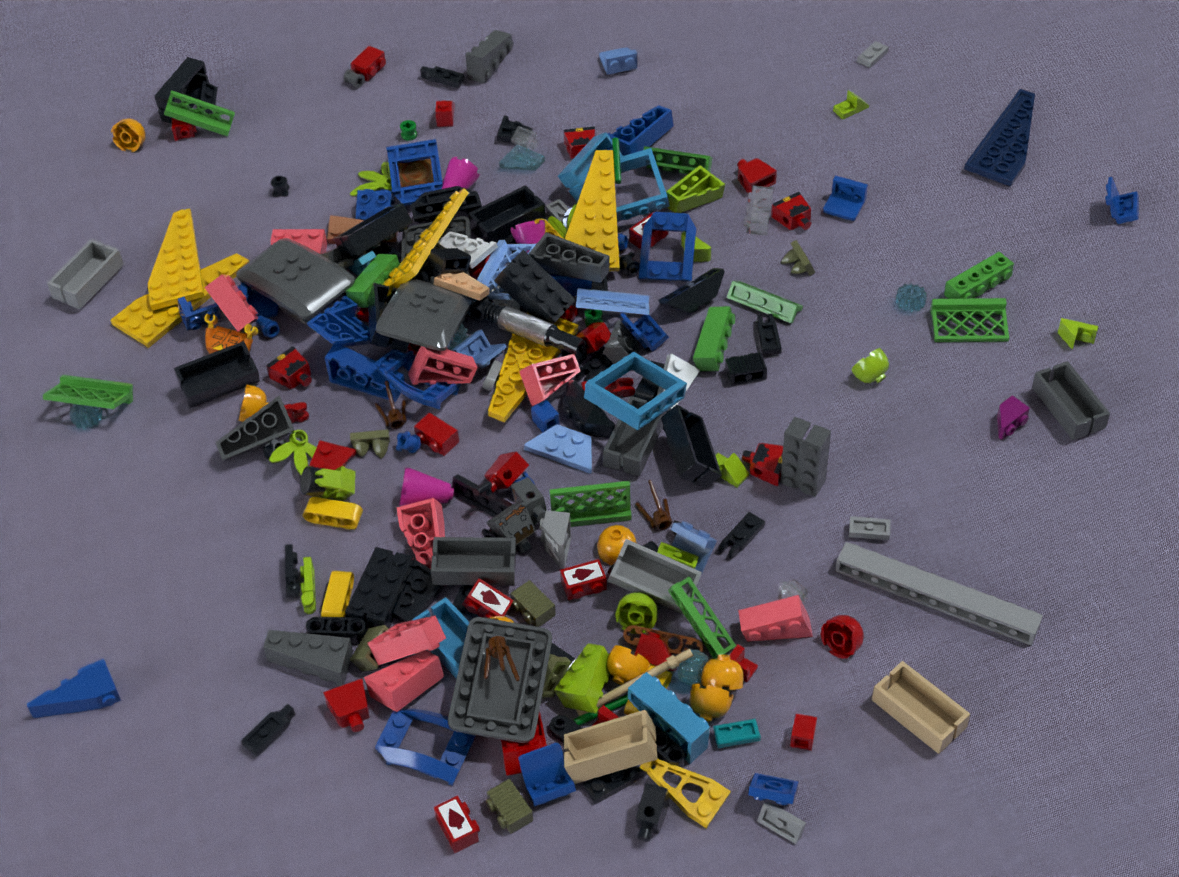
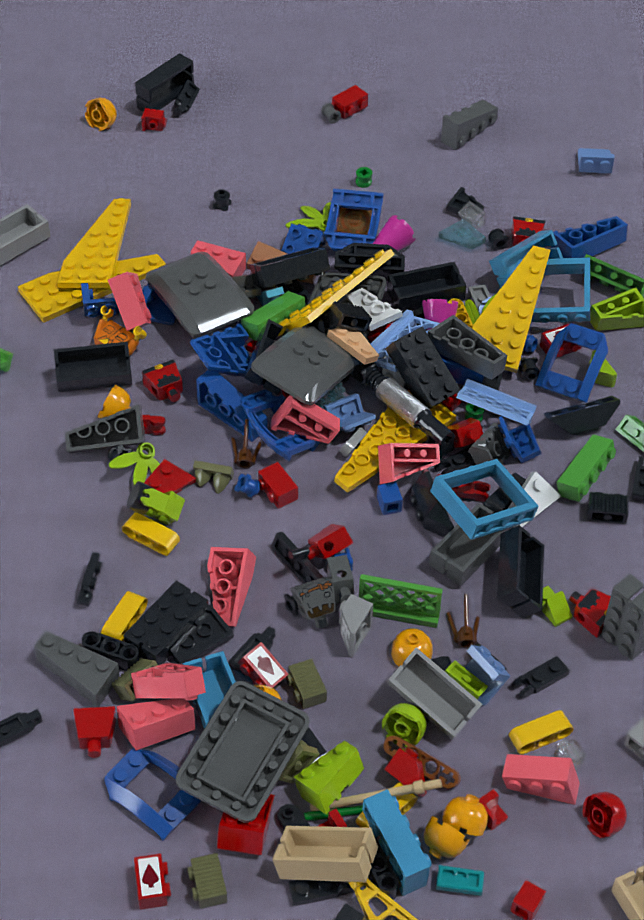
camera: 15 degrees right, 0 degrees up
bright green fence [164,90,235,136] -> none
blue cone [255,316,280,338] -> none
lime hinge [300,557,316,615] -> none
dark pink cone [399,467,454,506] -> none
black hinge [420,66,465,88] -> none
dark grey piece [431,537,516,586] -> none
red slope [435,100,455,127] -> none
reddish brown plant [484,636,520,681] -> none
blue bracket [518,743,576,806] -> none
light blue wing [524,424,592,474] -> none
red brick [560,559,607,601] -> none
light orange cylinder [607,645,650,685] -> none
green bar [612,138,621,184] -> none
bright green fence [668,577,736,659] -> none
clear light blue gear [678,649,708,686] -> none
none -> black brick [488,228,509,251]
none -> yellow beam [508,710,574,754]

